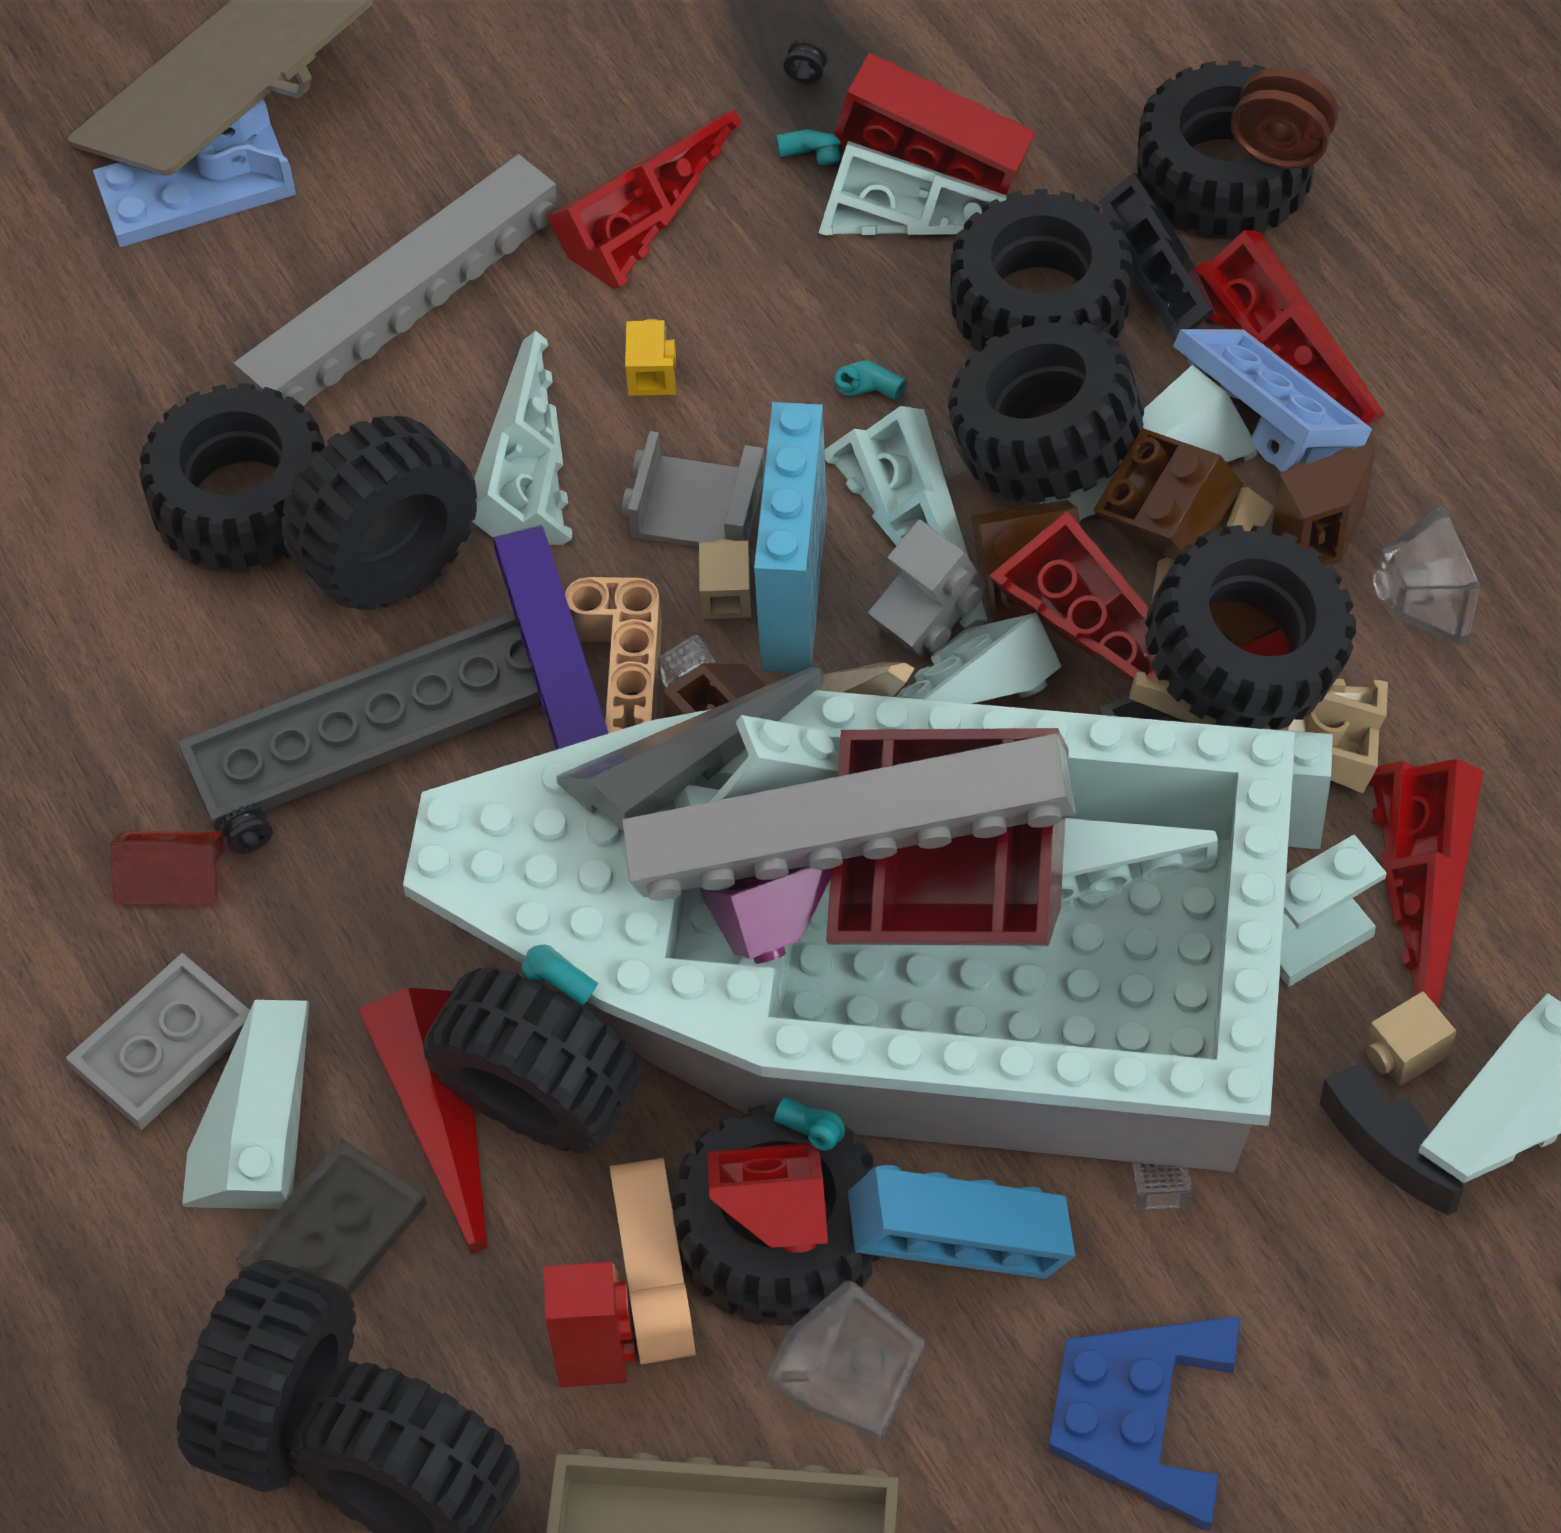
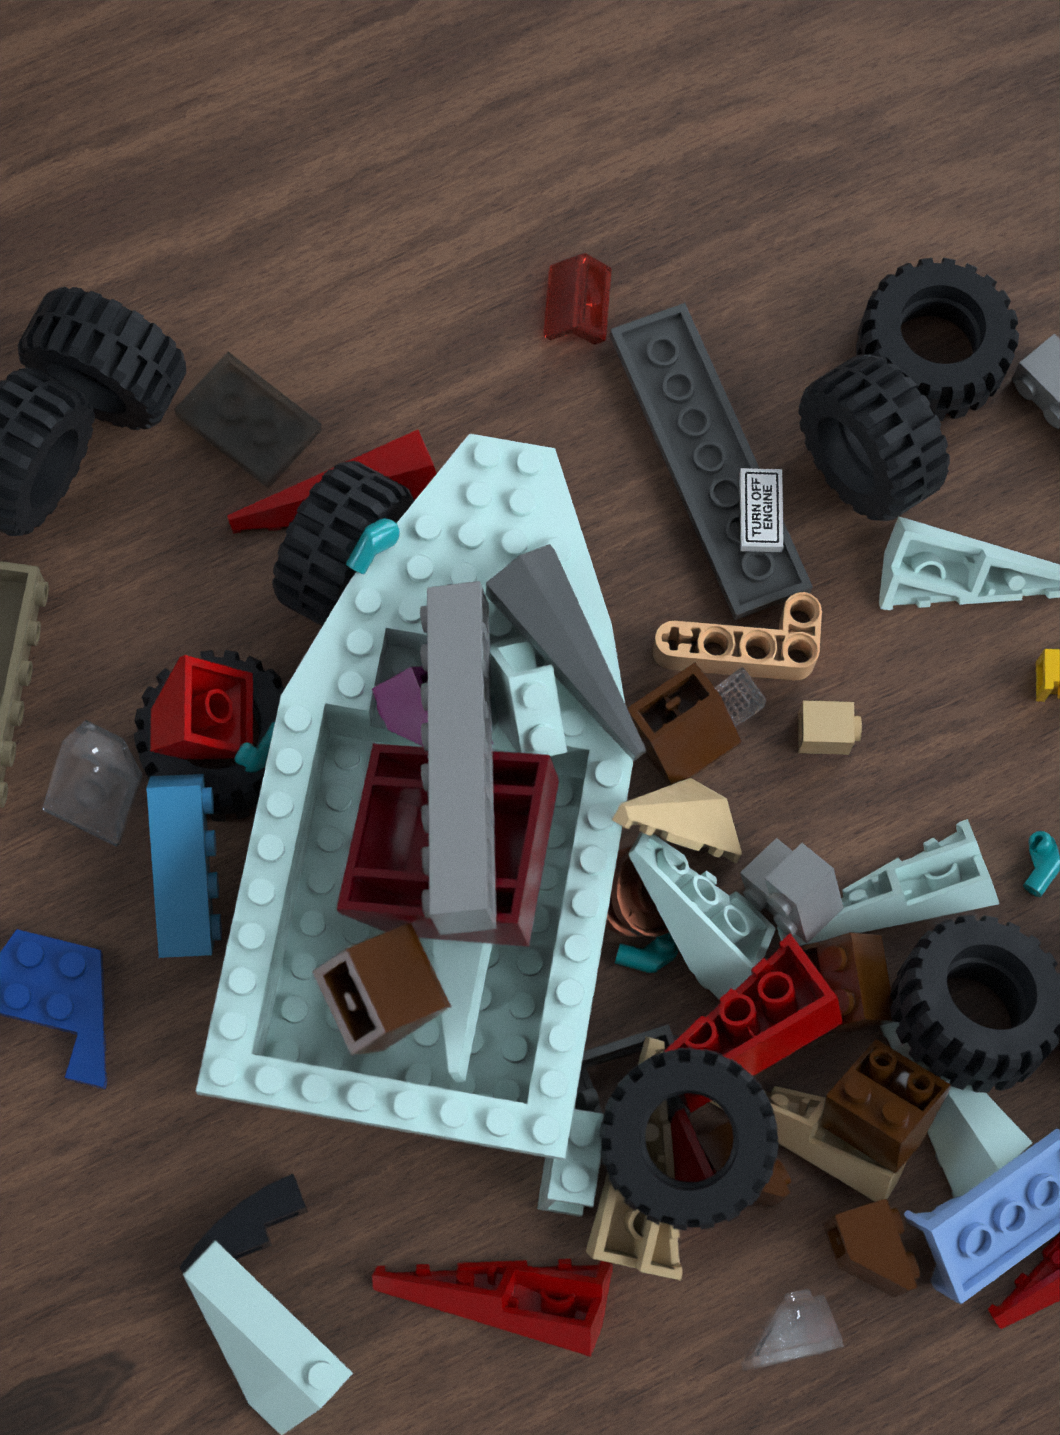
camera: 85 degrees right, 15 degrees up
light grey plate [66,953,250,1130] -> none
light aqua wedge [182,1000,309,1210] -> none
black bush [220,804,273,854] -> none
dark purple beam [493,525,609,750] -> none
red wedge [544,1262,636,1388] -> none
light nougat beam [610,1157,696,1365] -> none
light grey panel [622,431,765,548] -> none
medium azure brick [754,402,827,673] -> none
light aqua panel [1280,835,1387,987] -> none
tan brick [1366,991,1456,1087] -> none
none -> reddish brown slope [312,923,452,1056]
none -> white tile [739,468,783,552]

